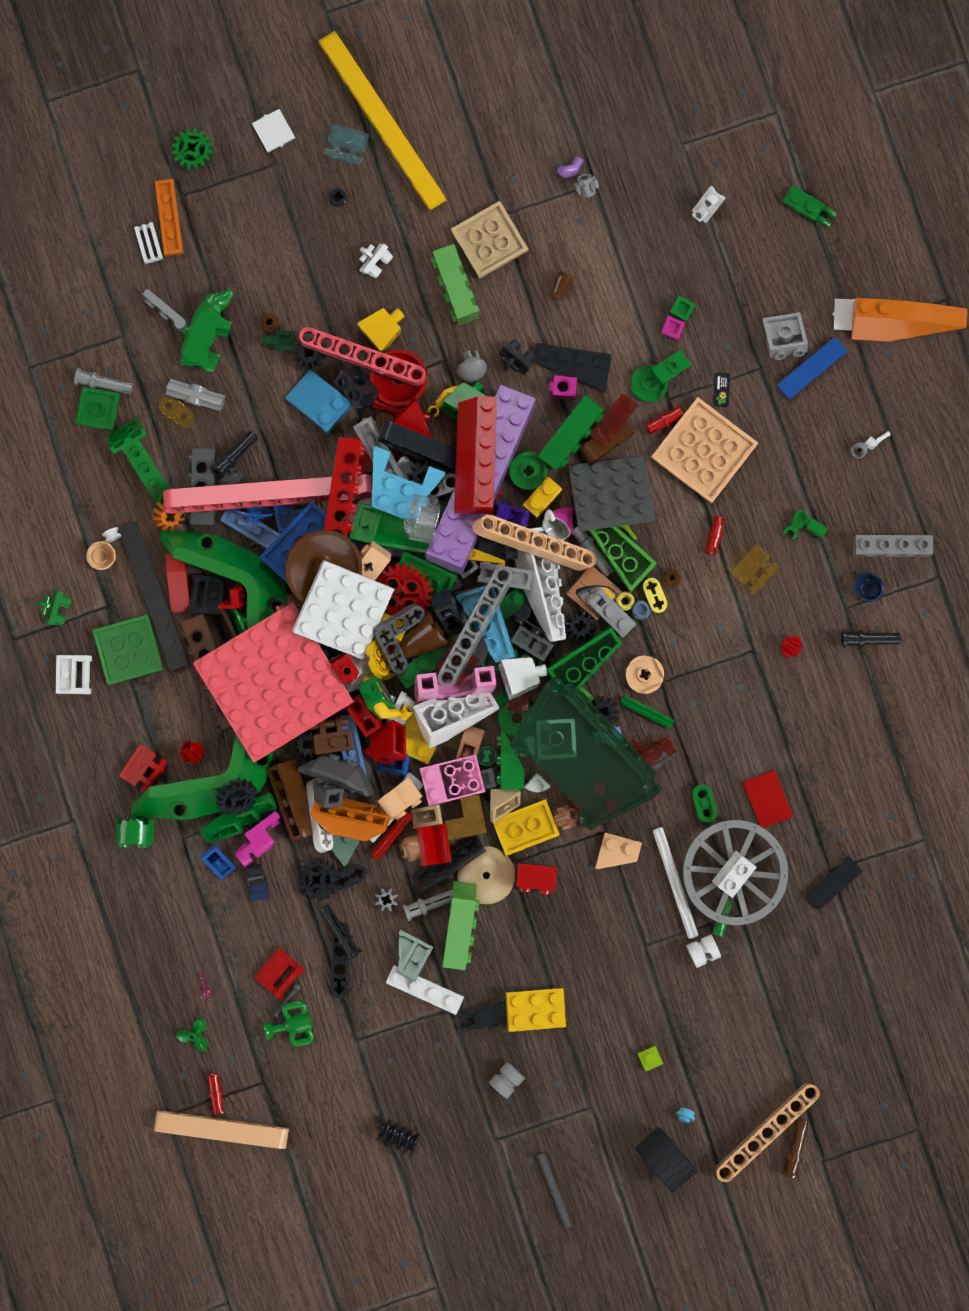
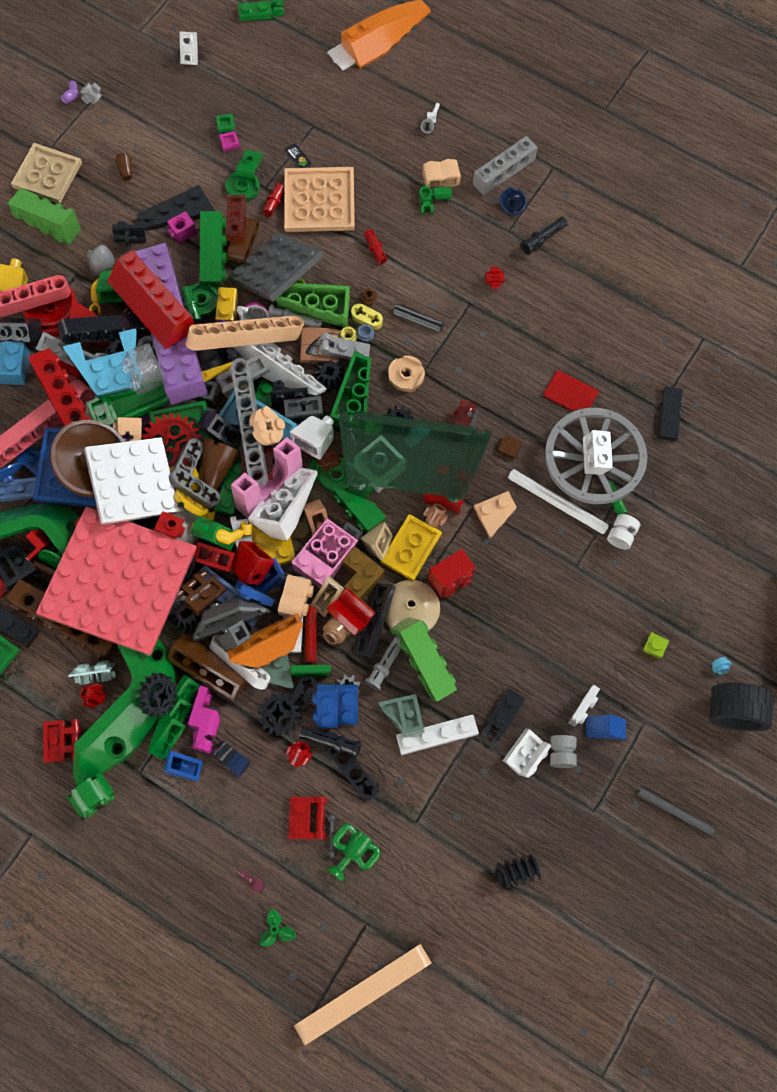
camera: 45 degrees left, 15 degrees down
red pin [207,1073,225,1114] -> none
tile [477,747,496,766] -> none
yellow plate [505,988,566,1032] -> none
white tile [524,774,551,792] -> none
green axle [620,695,674,729] -> none
green plate [692,785,717,823] -> none
clear yellow plate [730,544,780,594] -> none
light grey plate [762,312,808,360] -> none
blue tile [777,337,847,400] -> none
none -> light aqua hinge [68,660,116,685]
none -> green axle [181,286,201,323]
none -> blue plate [235,580,275,607]
none -> light nougat plate [250,406,285,446]
none -> red gear [286,741,313,767]
none -> green tile [291,665,331,677]
none -> blue plate [313,685,358,728]
none -> black axle [393,304,444,332]
none -> light nougat brick [422,159,461,189]
none -> reddish brown tile [497,434,522,460]
none -> white bracket [503,728,551,778]
none -> white plate [568,685,600,727]
none -> blue slope [585,714,626,740]

